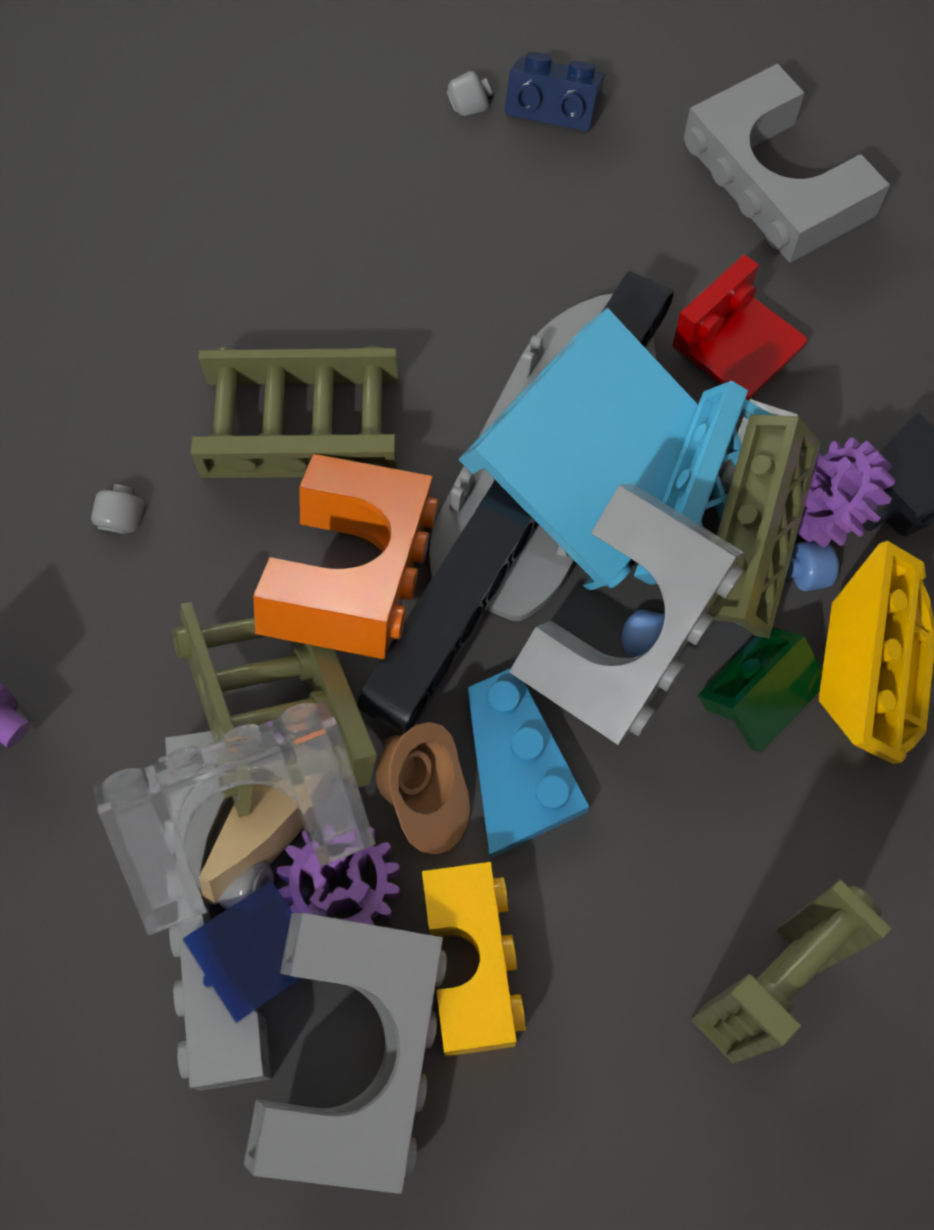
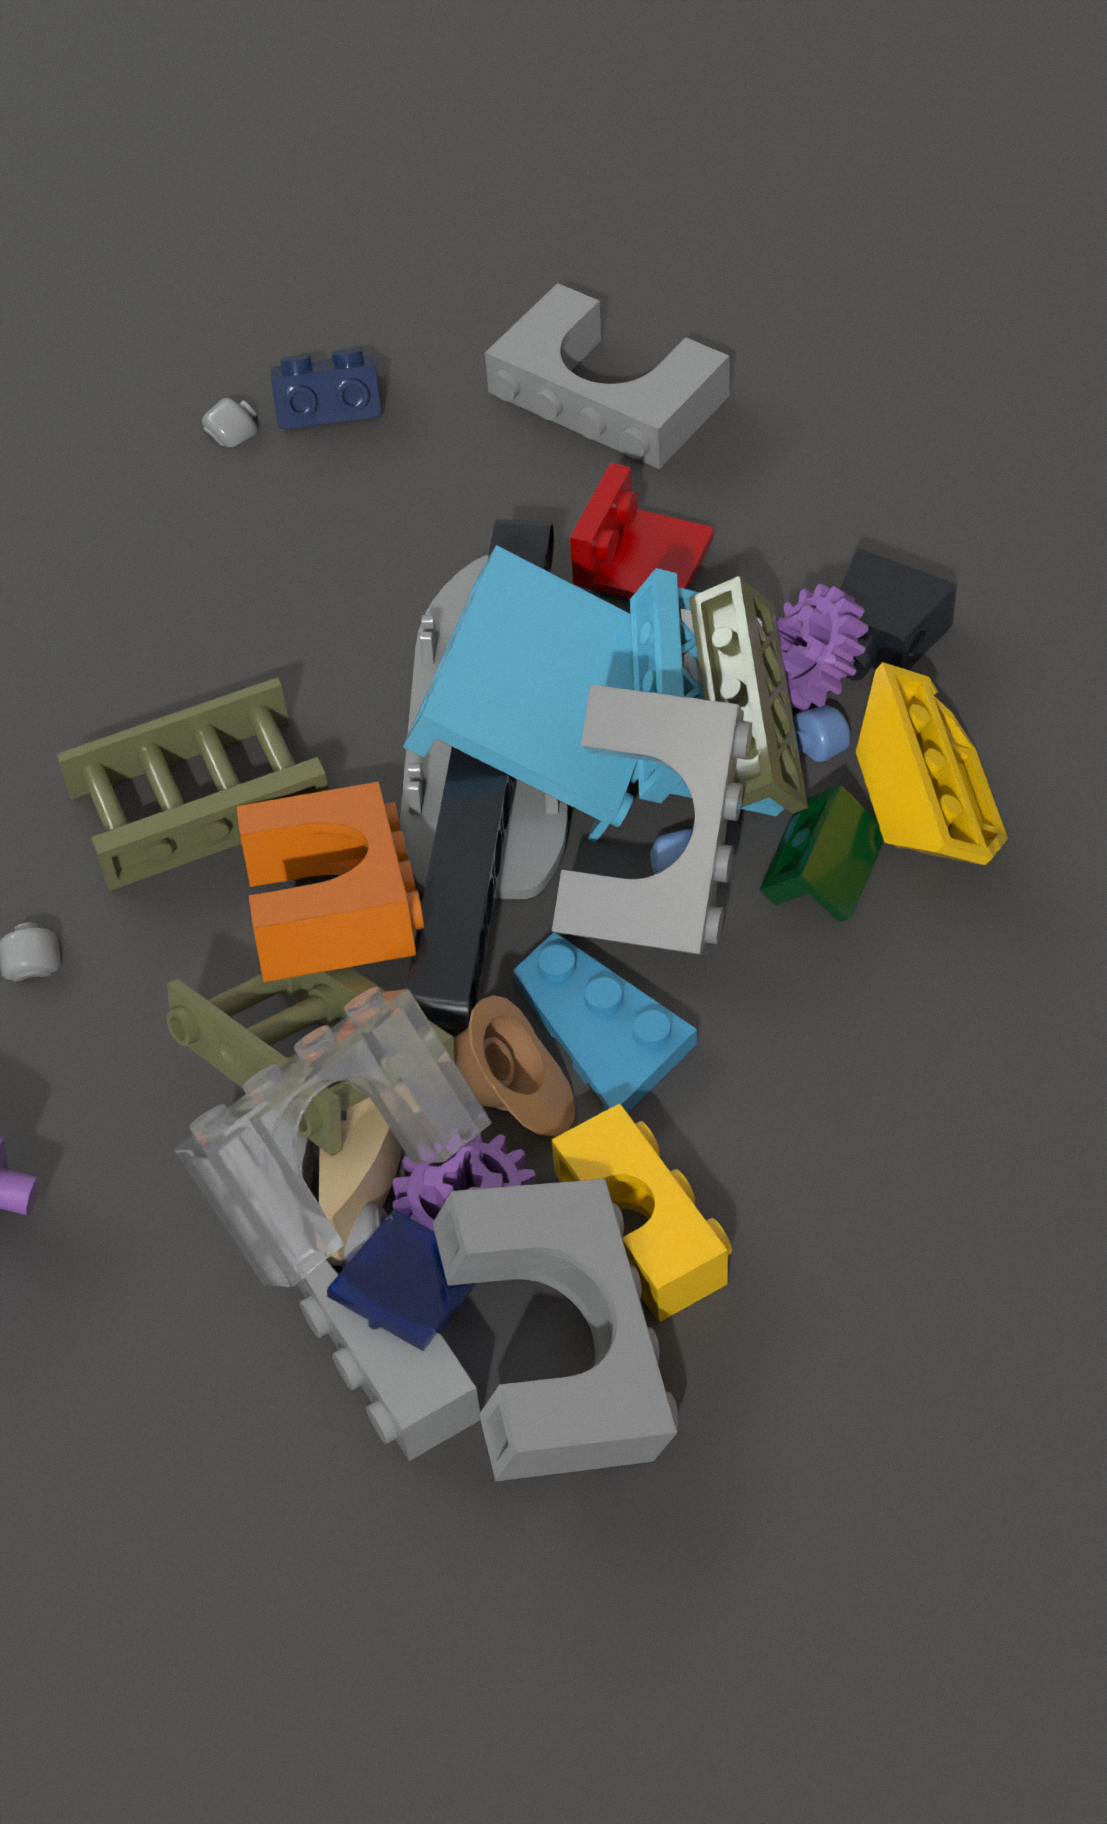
camera: 20 degrees left, 15 degrees down
olive fence [690,879,892,1064] -> none

